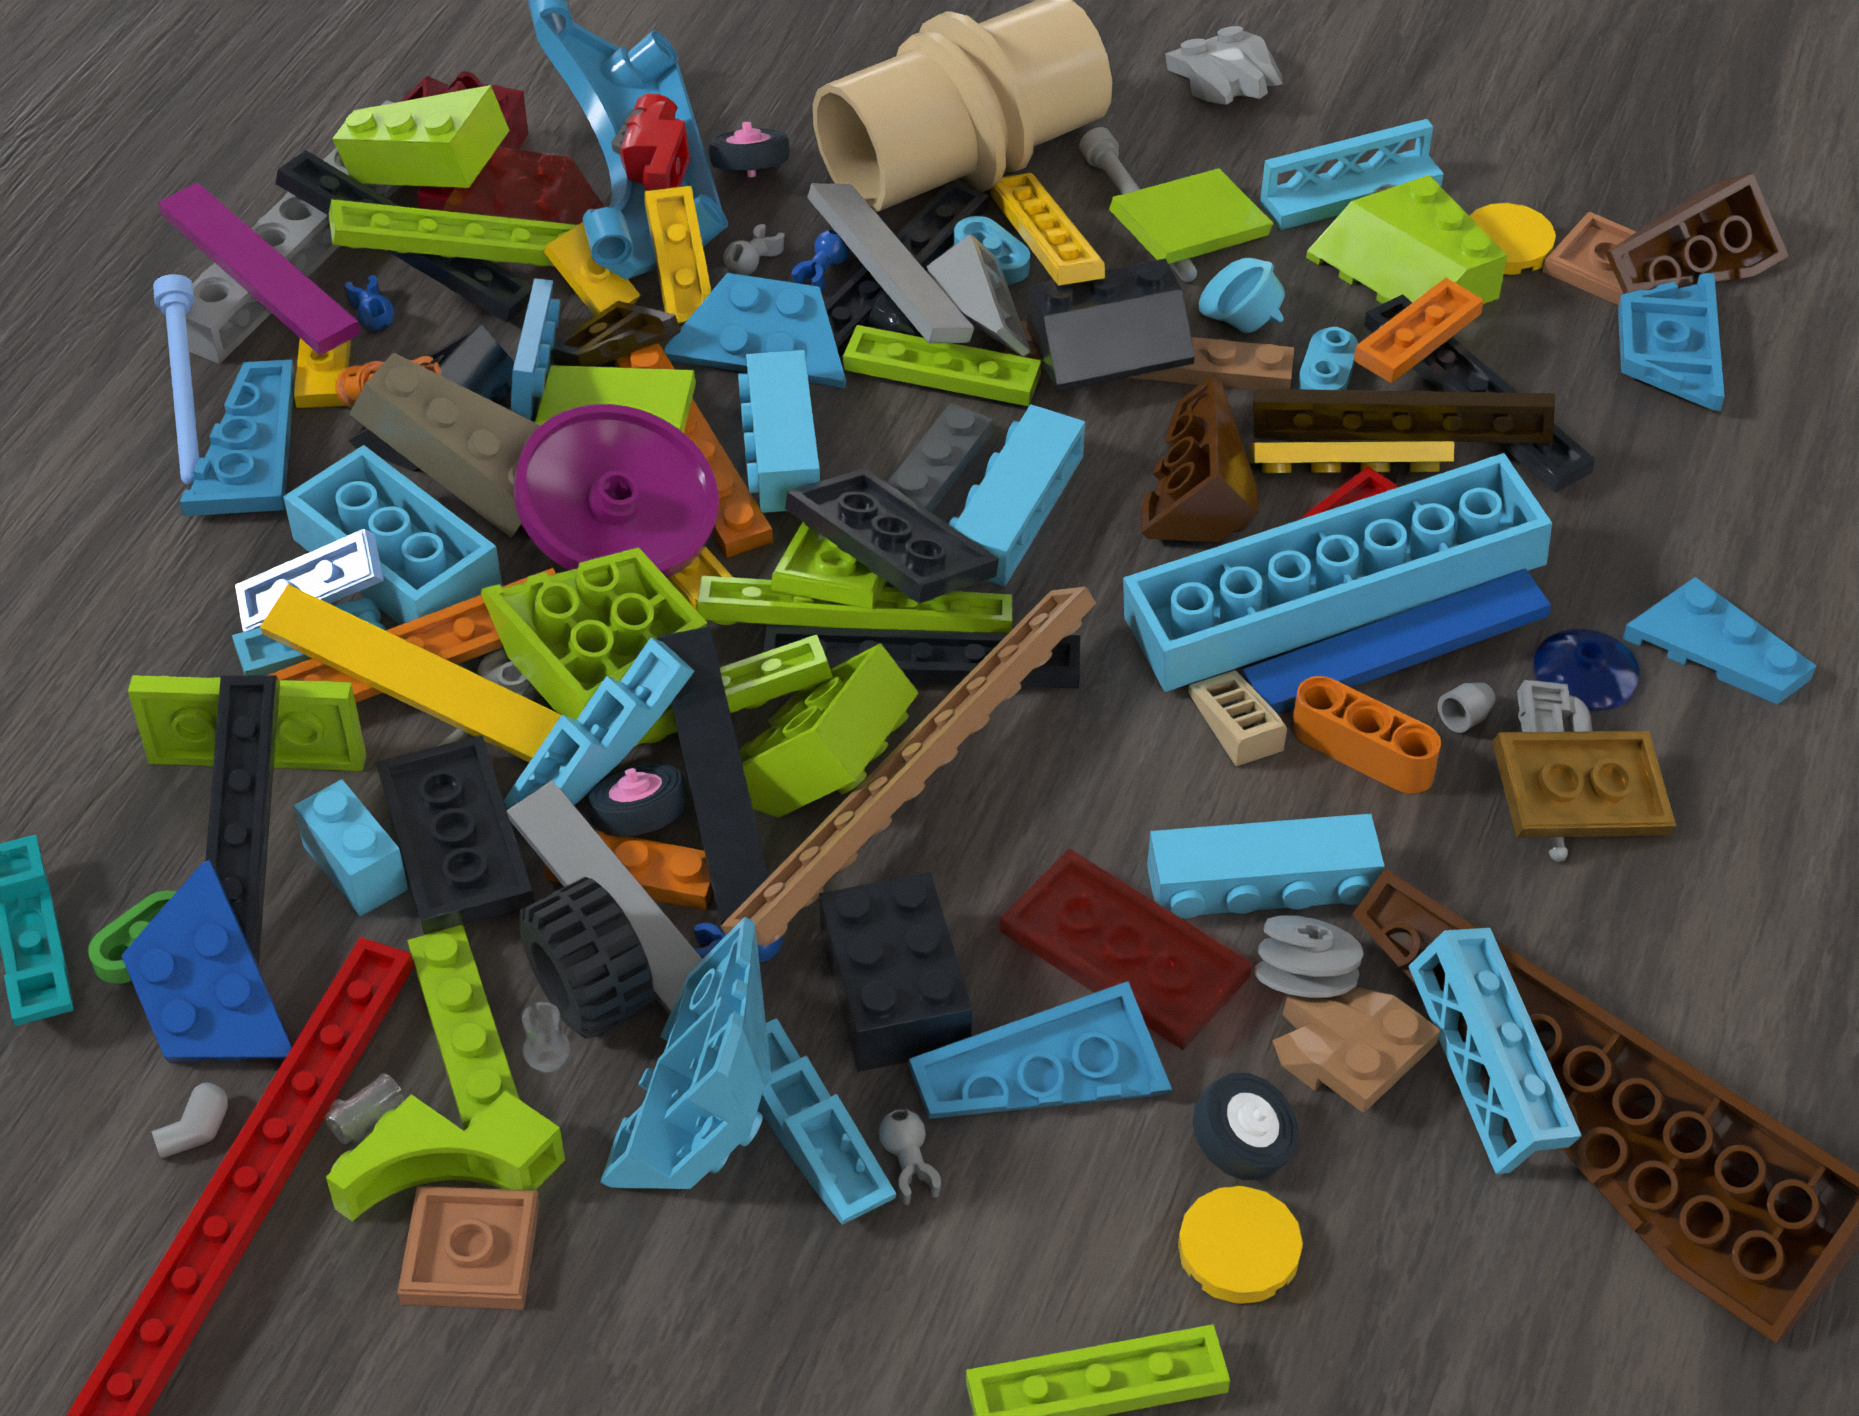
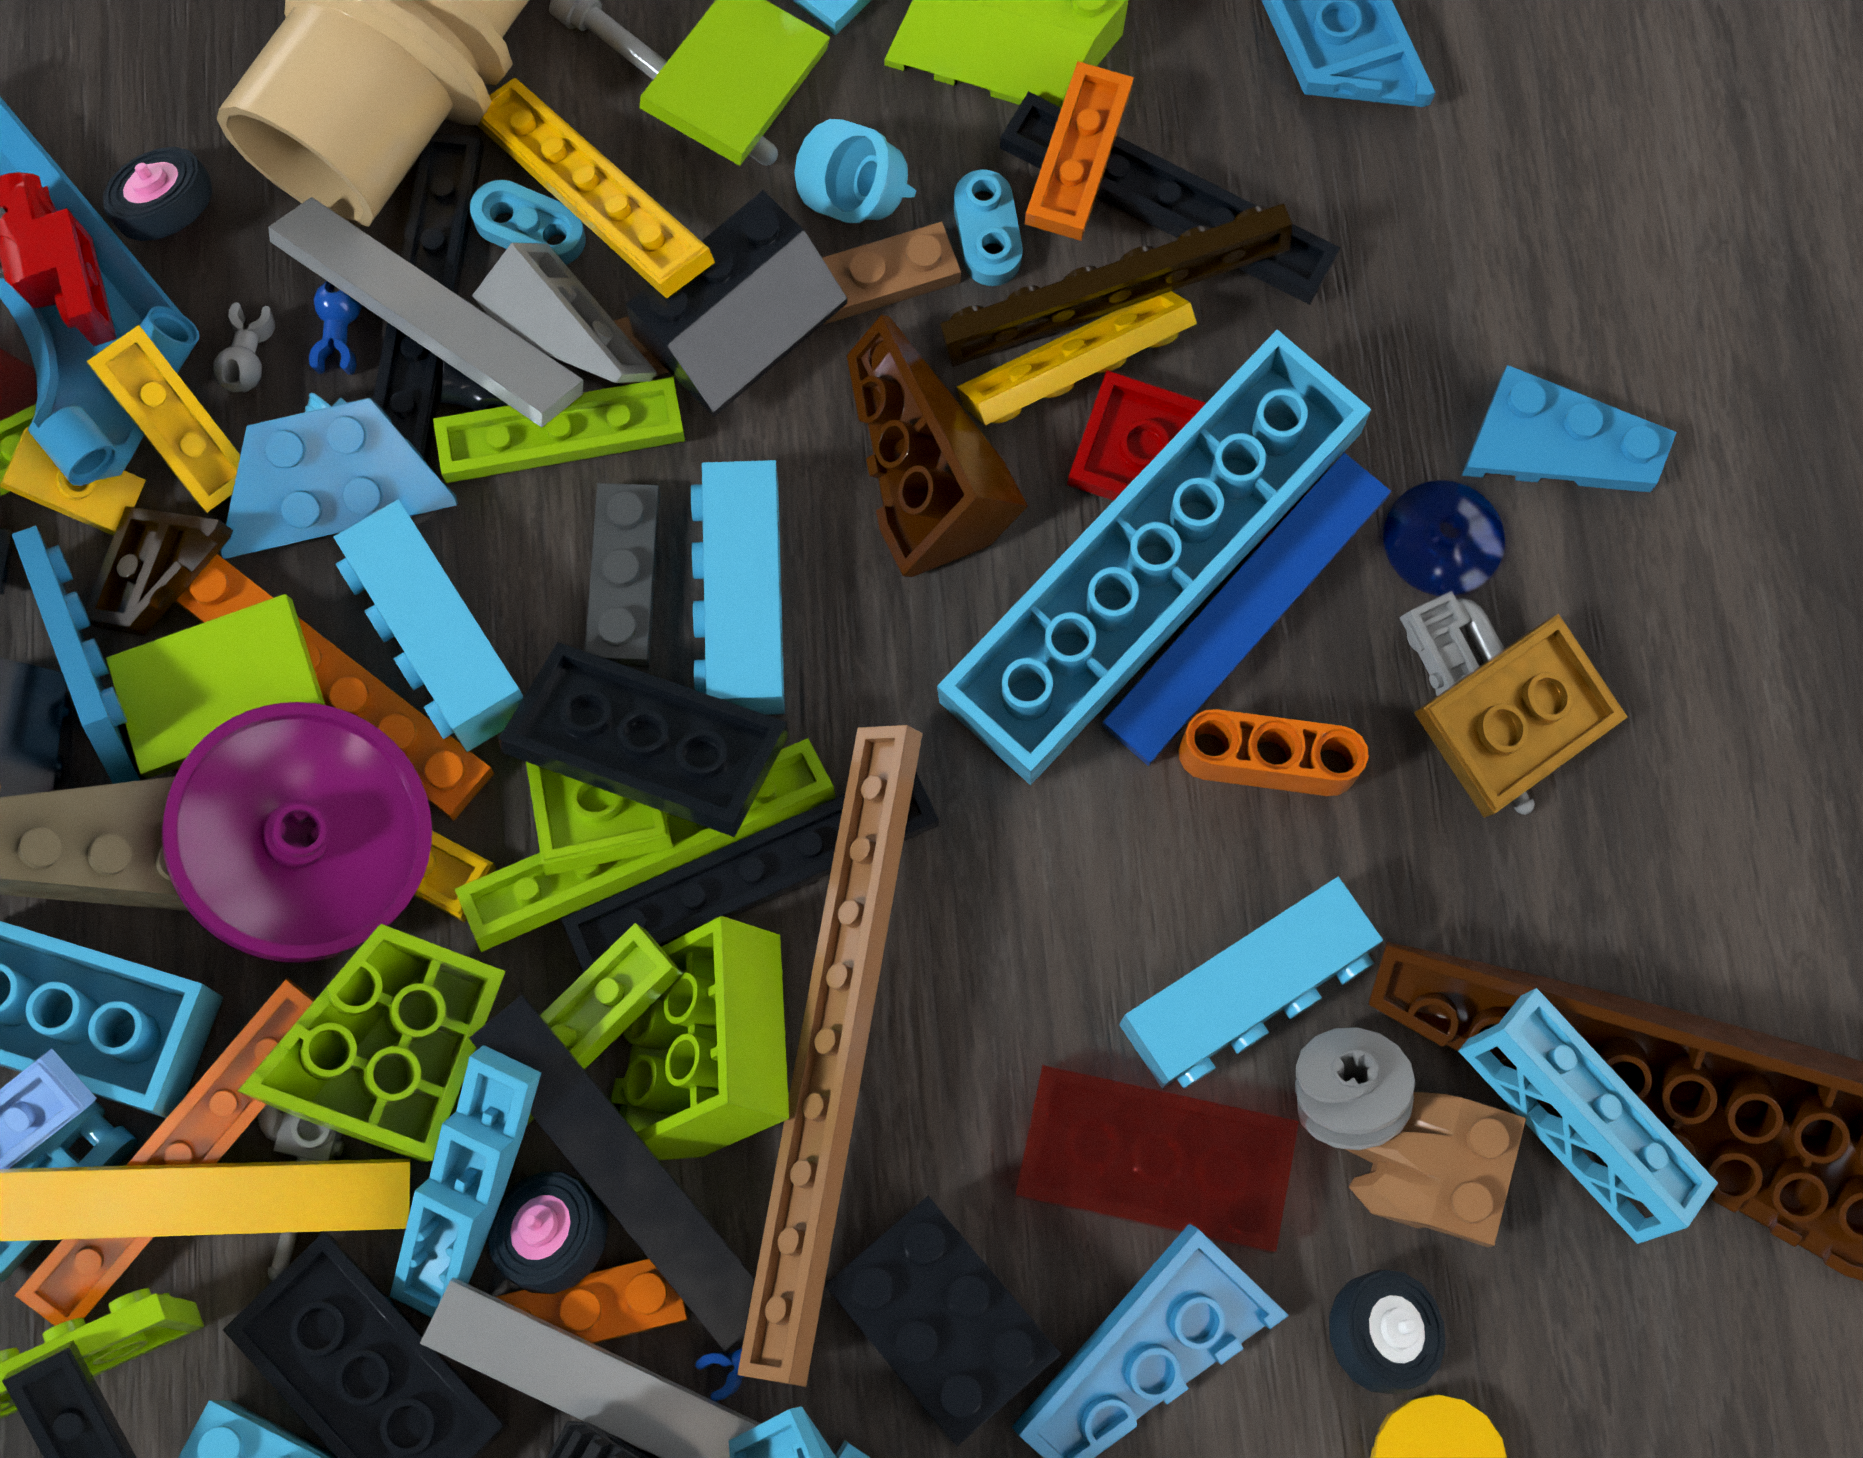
camera: 30 degrees left, 25 degrees up
tan slope [1188,670,1287,767] -> none
light grey hose [1438,683,1496,733] -> none

